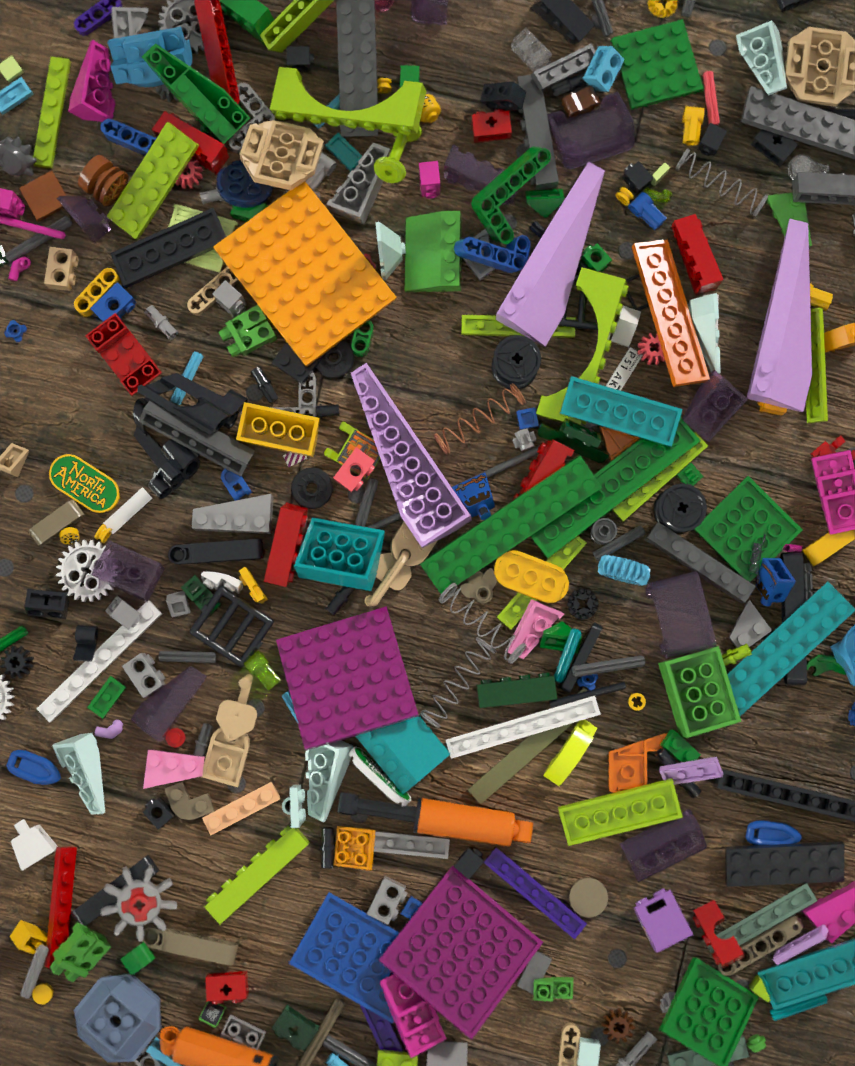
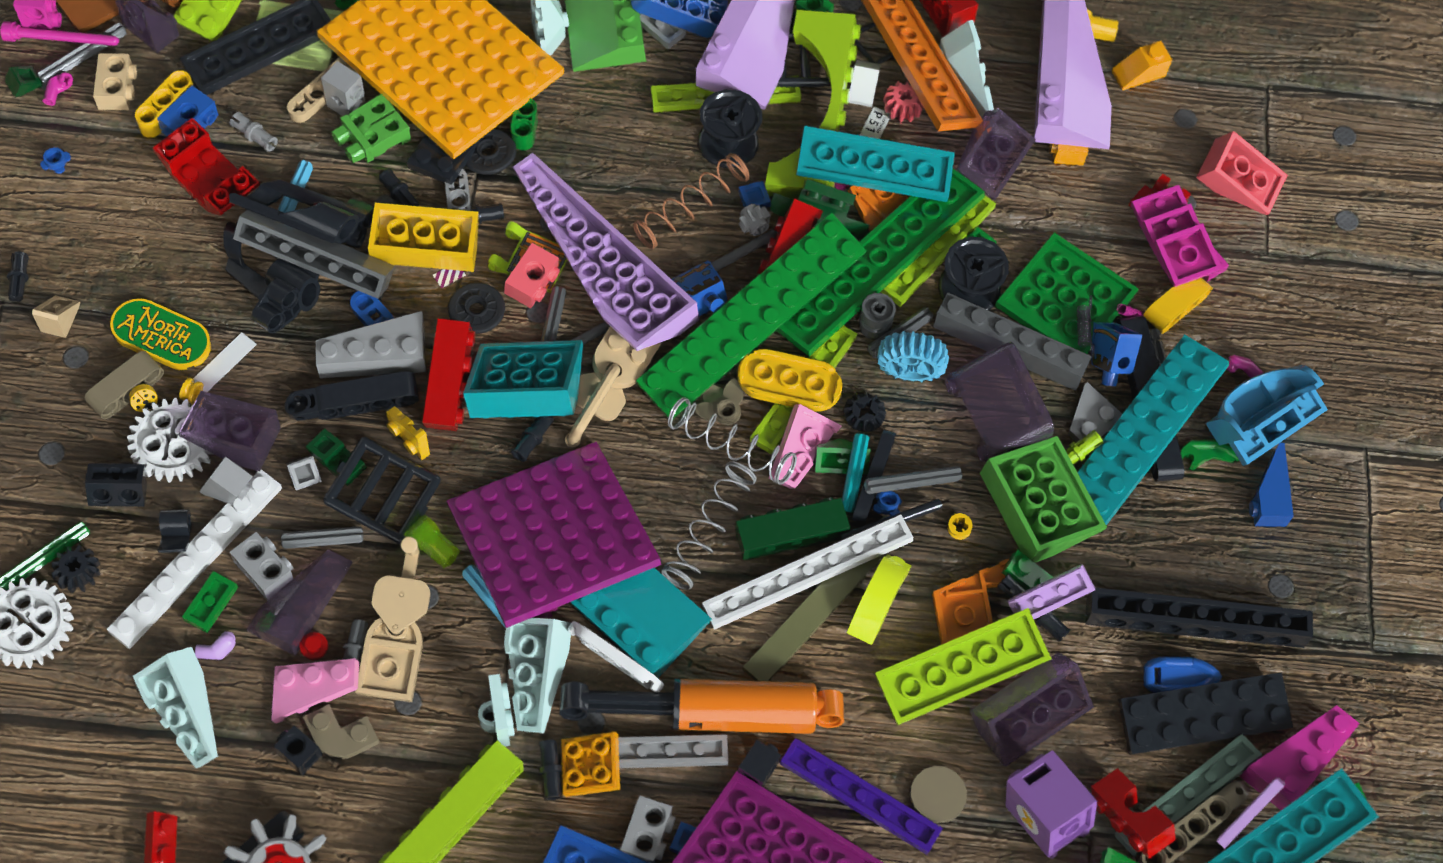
camera: 15 degrees left, 20 degrees down
blue piece [6,750,61,785] -> none
white torso [11,819,58,870] -> none
white slope [201,572,243,594] -> none
light nougat plate [202,782,281,835] -> none
lime plate [806,307,828,424] -> none

